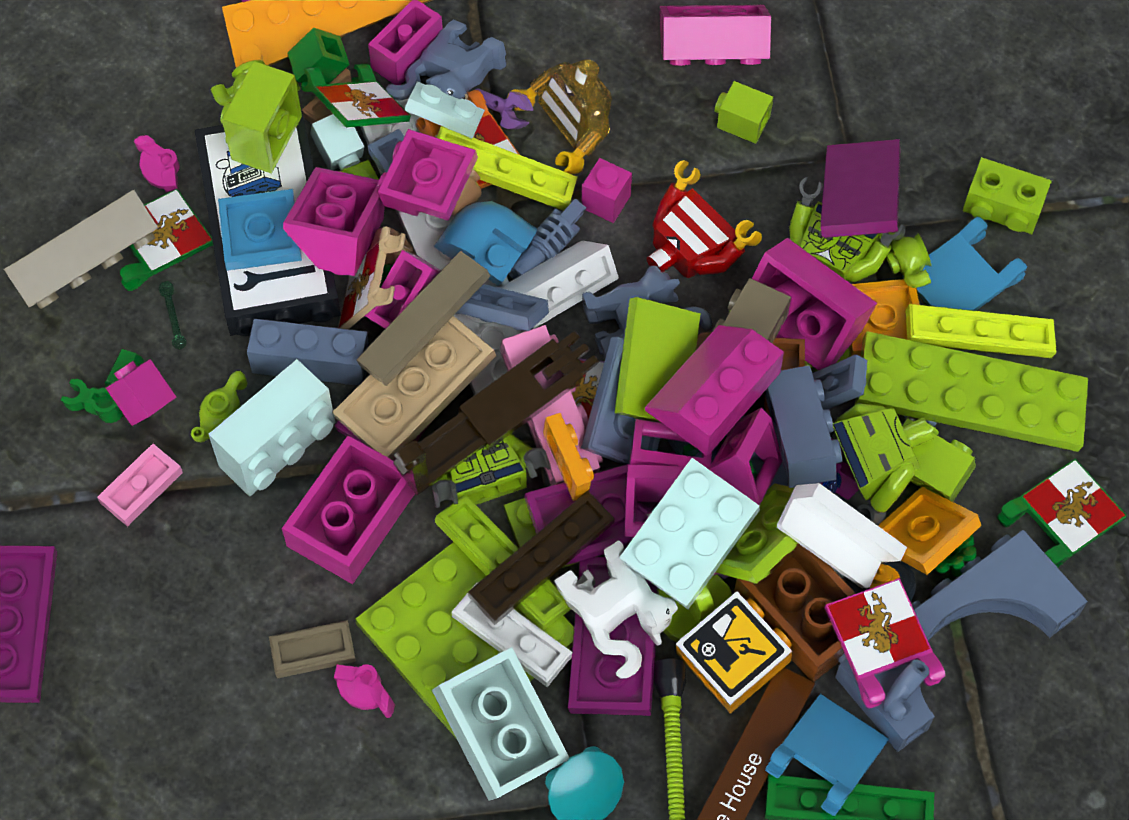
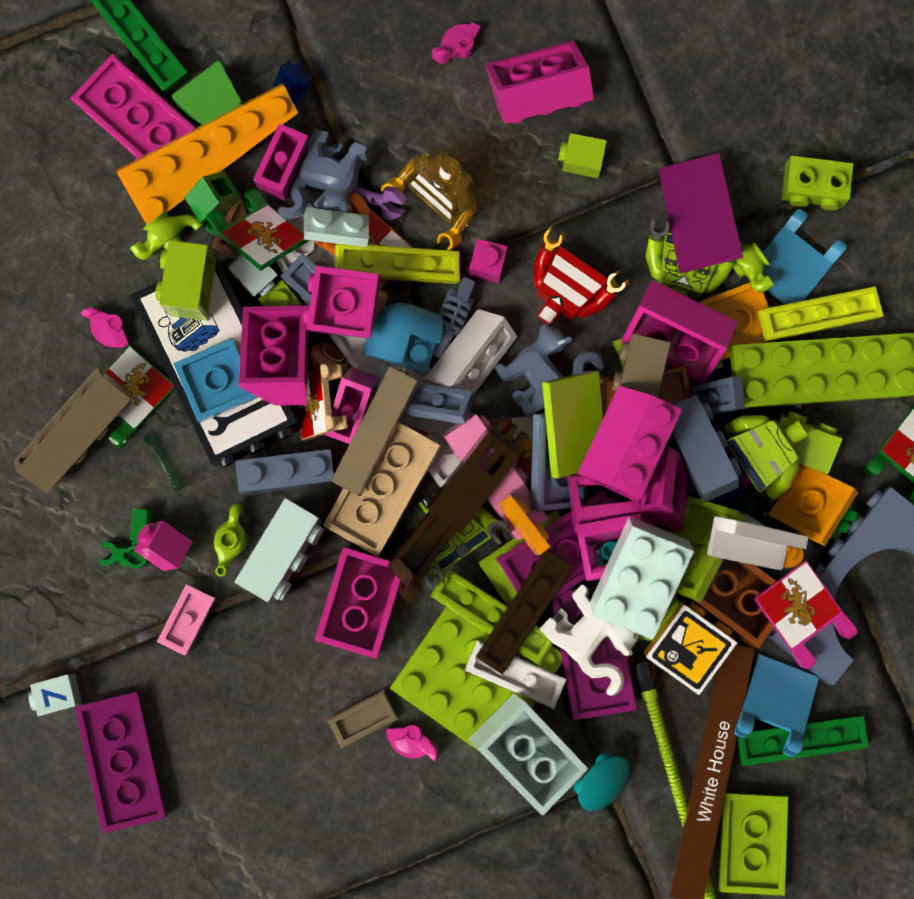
camera: 15 degrees left, 20 degrees up
sand blue arm [883,660,929,721] -> none

